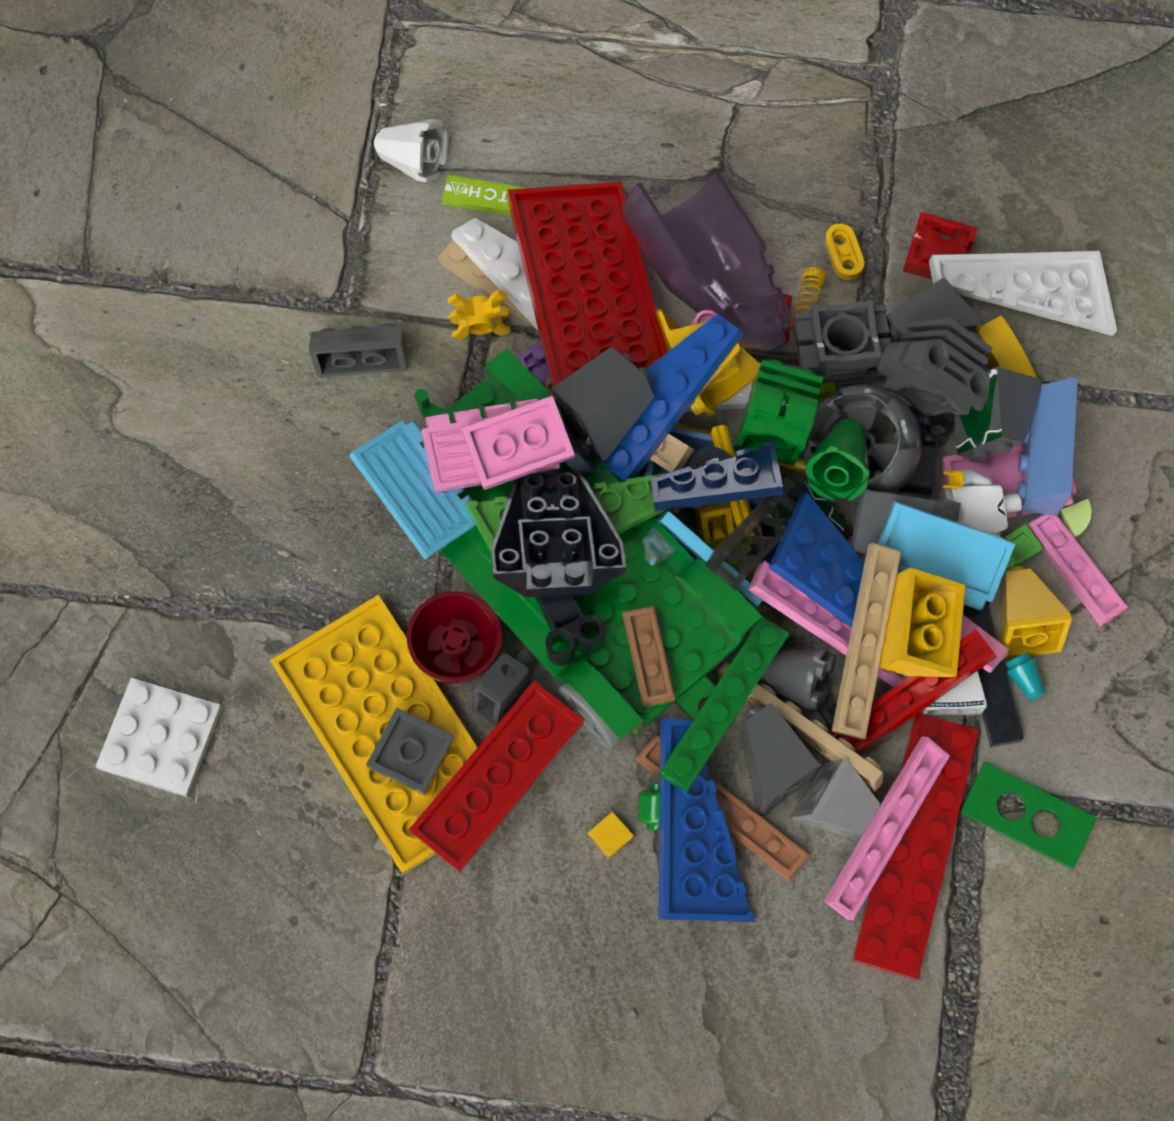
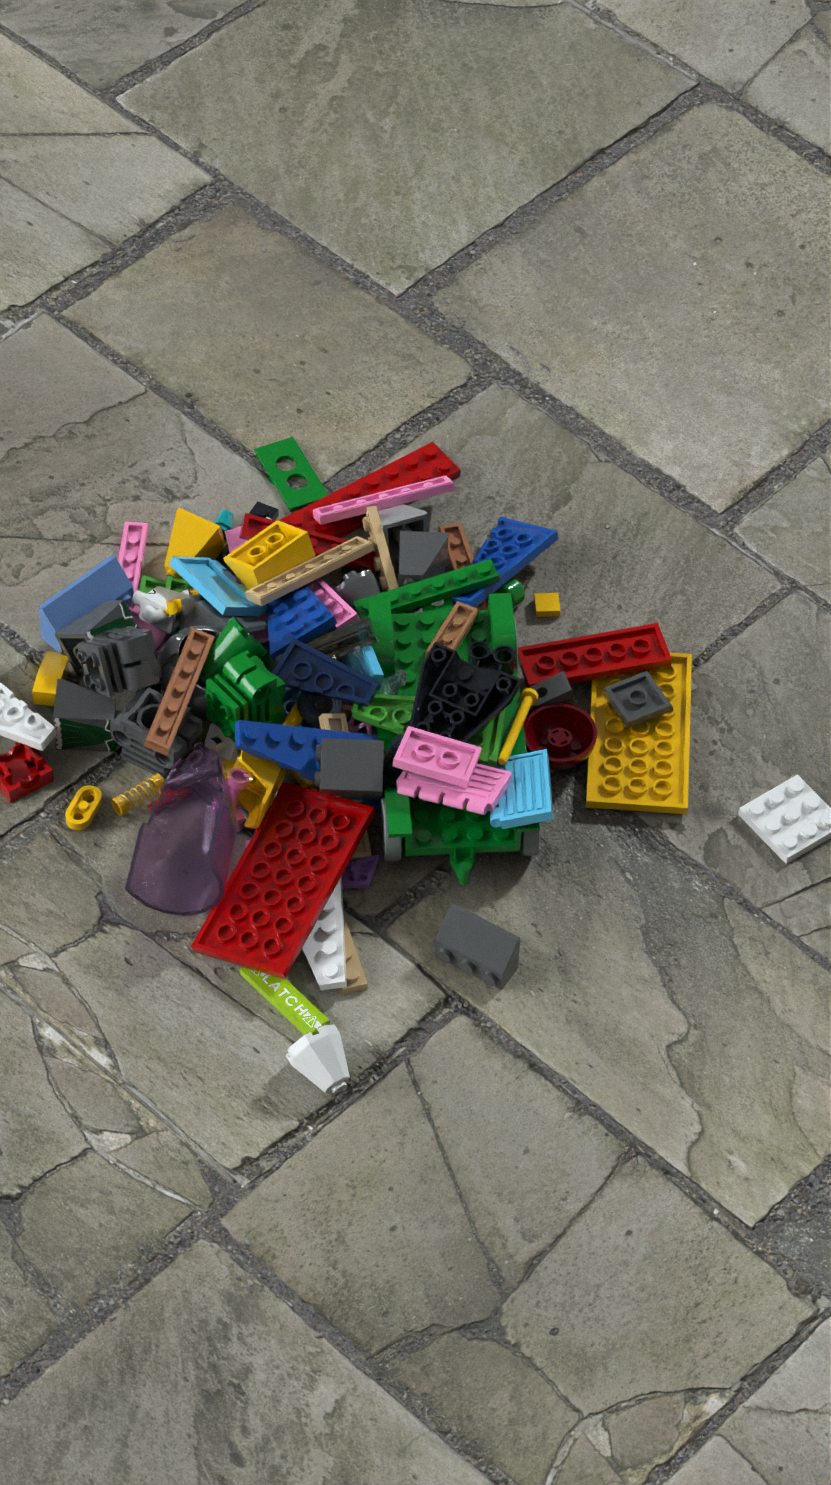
camera: 145 degrees left, 20 degrees down
yellow pin [447,290,511,340] -> none
none -> nougat tile [143,627,215,756]
none -> yellow bar [498,688,538,765]

